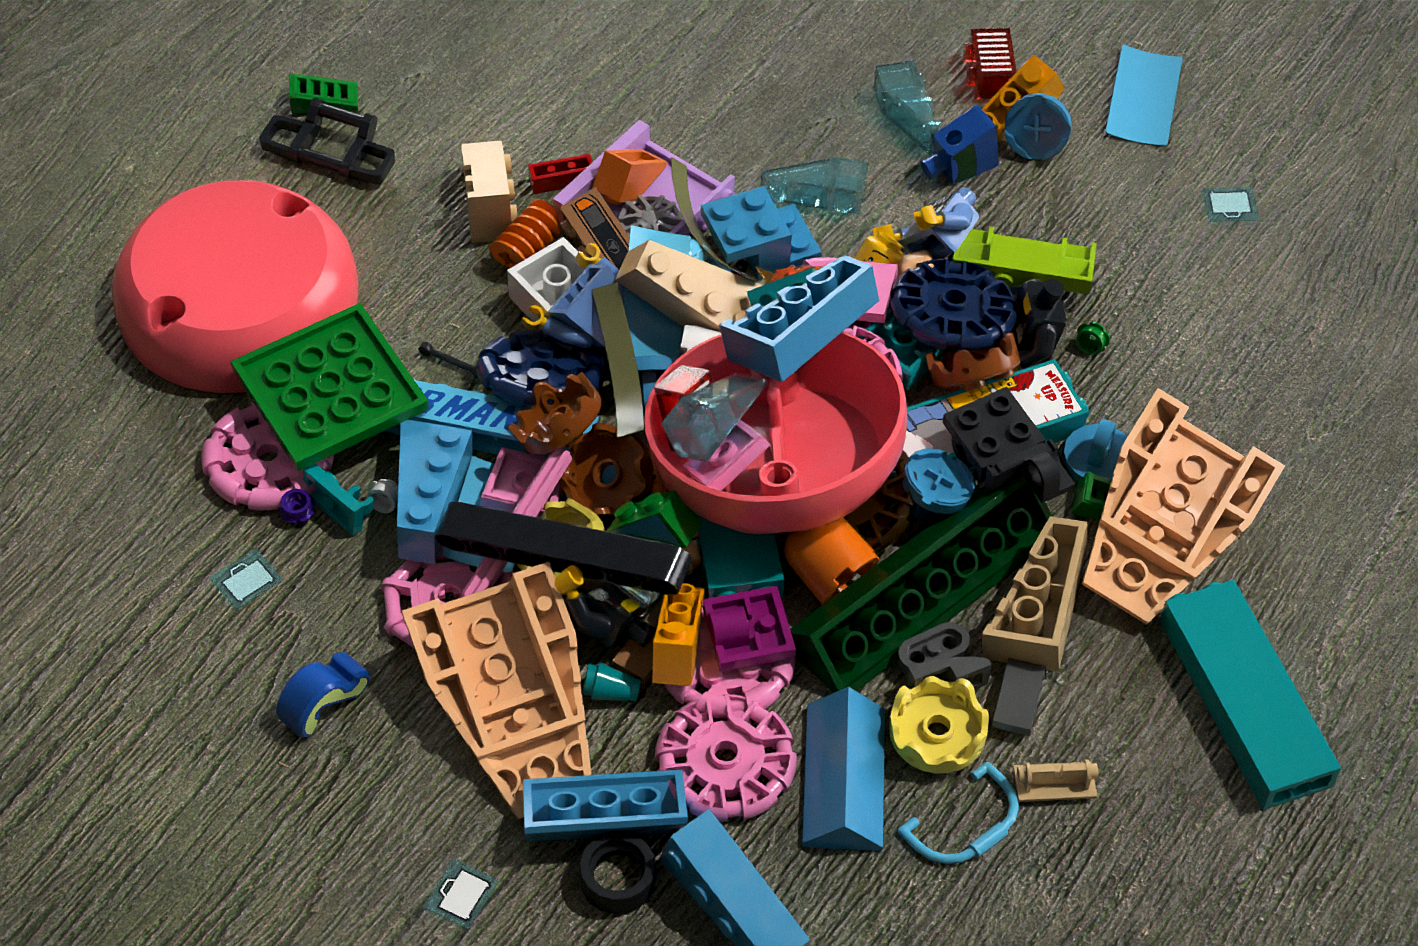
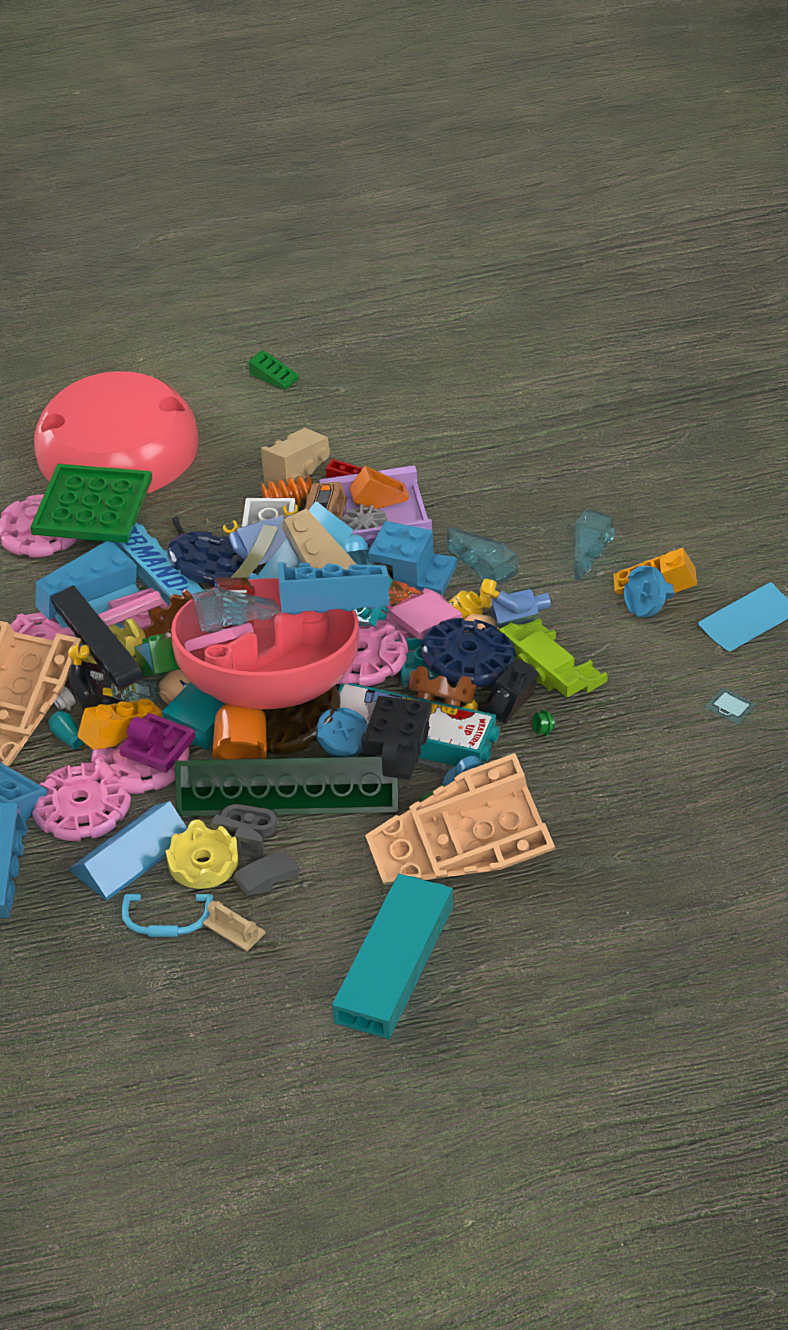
camera: 45 degrees right, 10 degrees down
black bar [259,98,395,185] -> none
dark purple plate [278,489,315,524] -> none
teal plate [303,463,374,536] -> none
dark orange plate [508,372,602,455] -> none
olive sticker [671,157,761,283] -> none
blue torso [920,105,999,184] -> none
clear red brick [963,28,1017,99] -> none
tan wedge [982,516,1087,672] -> none

